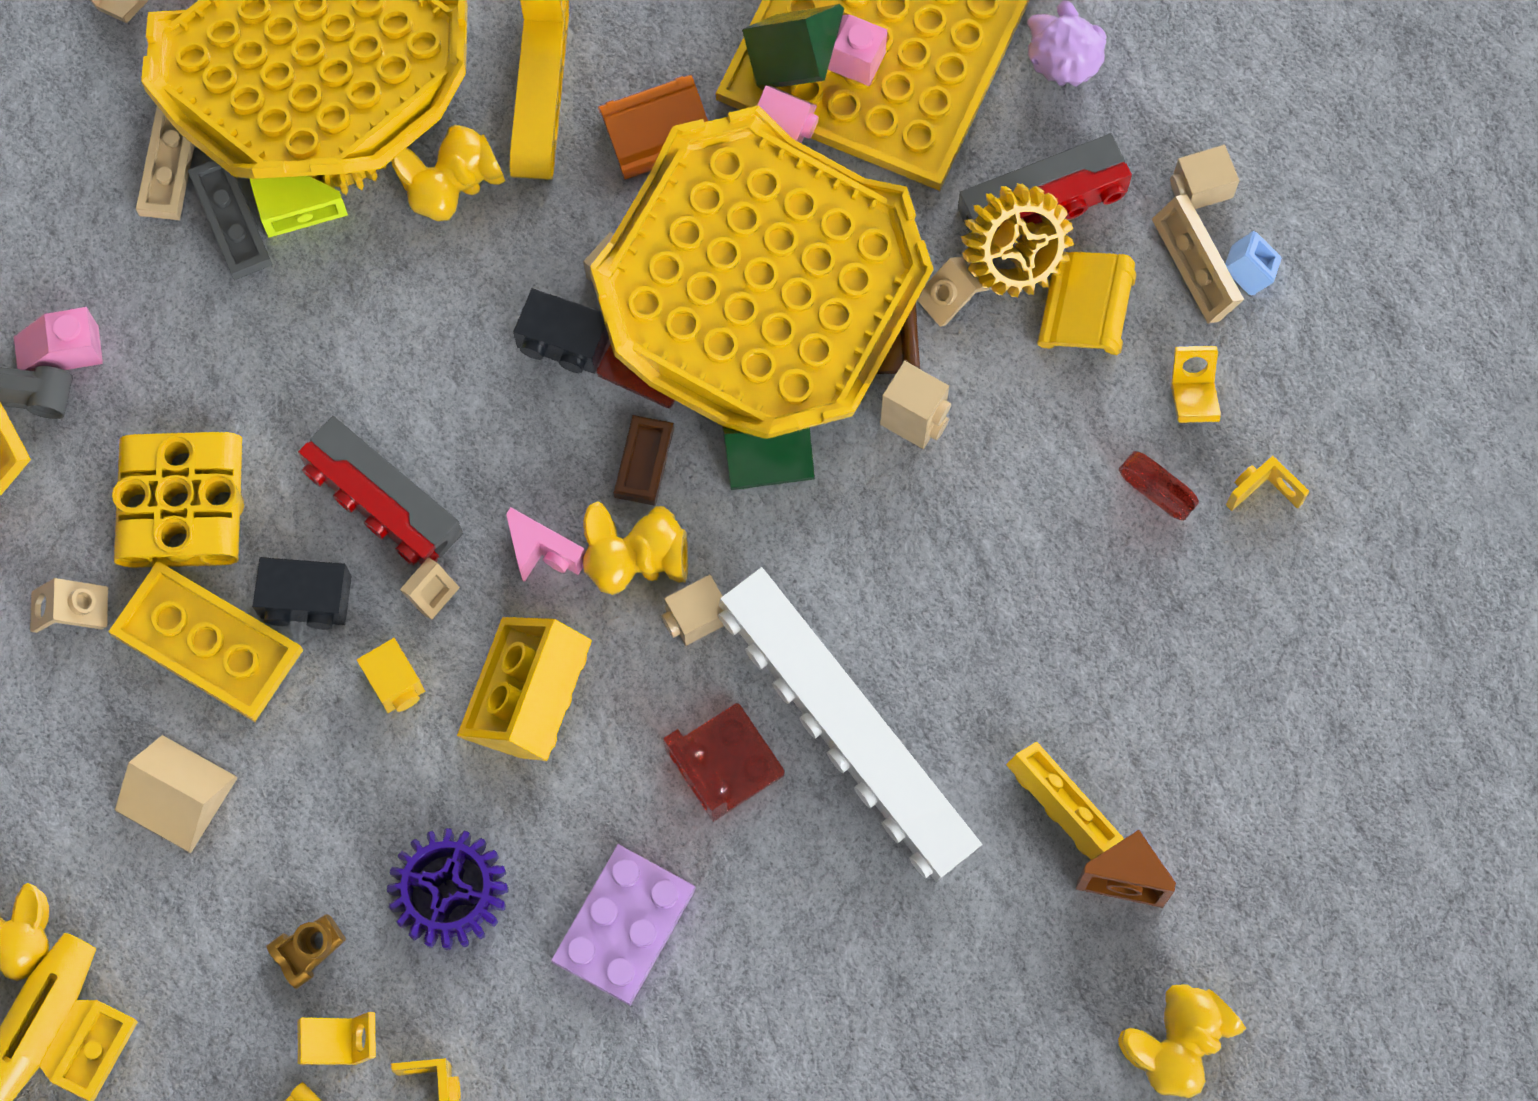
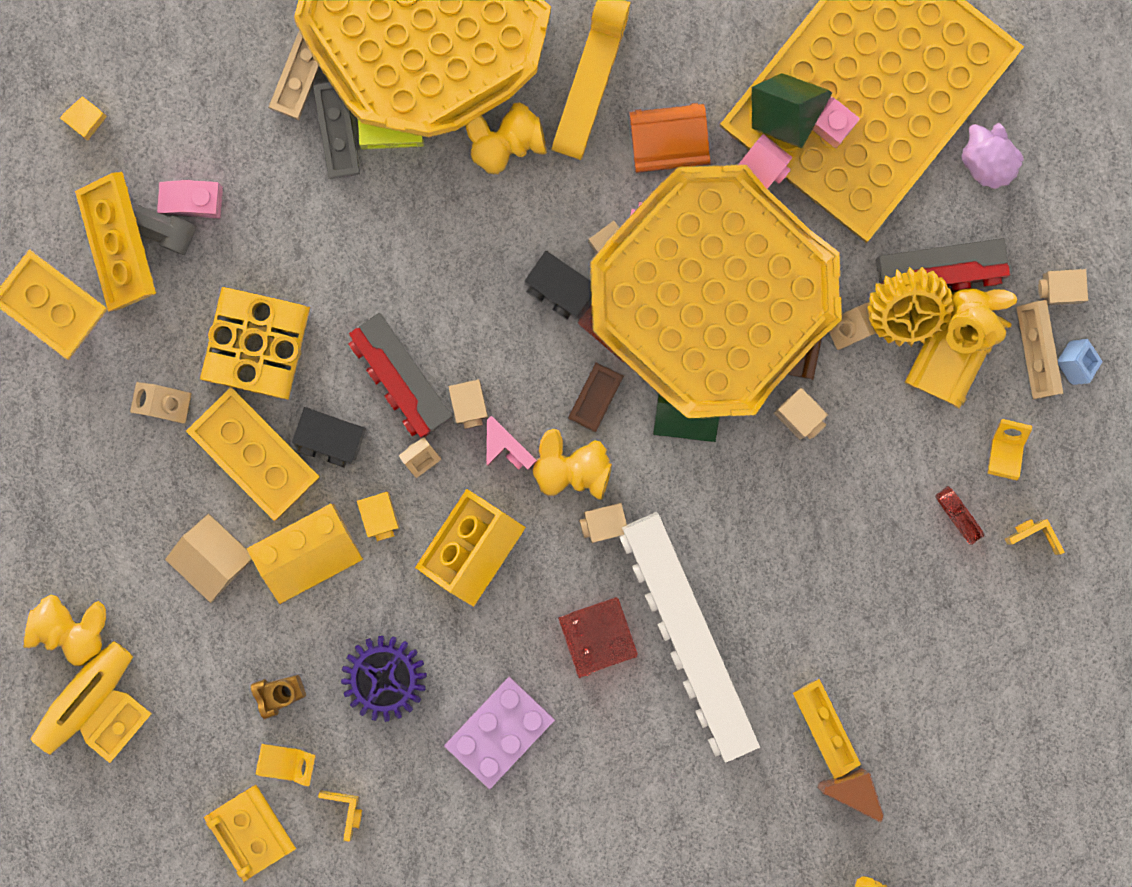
camera: 10 degrees right, 15 degrees up
none -> yellow slope [246,503,364,604]
none -> tan brick [448,379,488,429]
none -> yellow animal [946,288,1017,353]

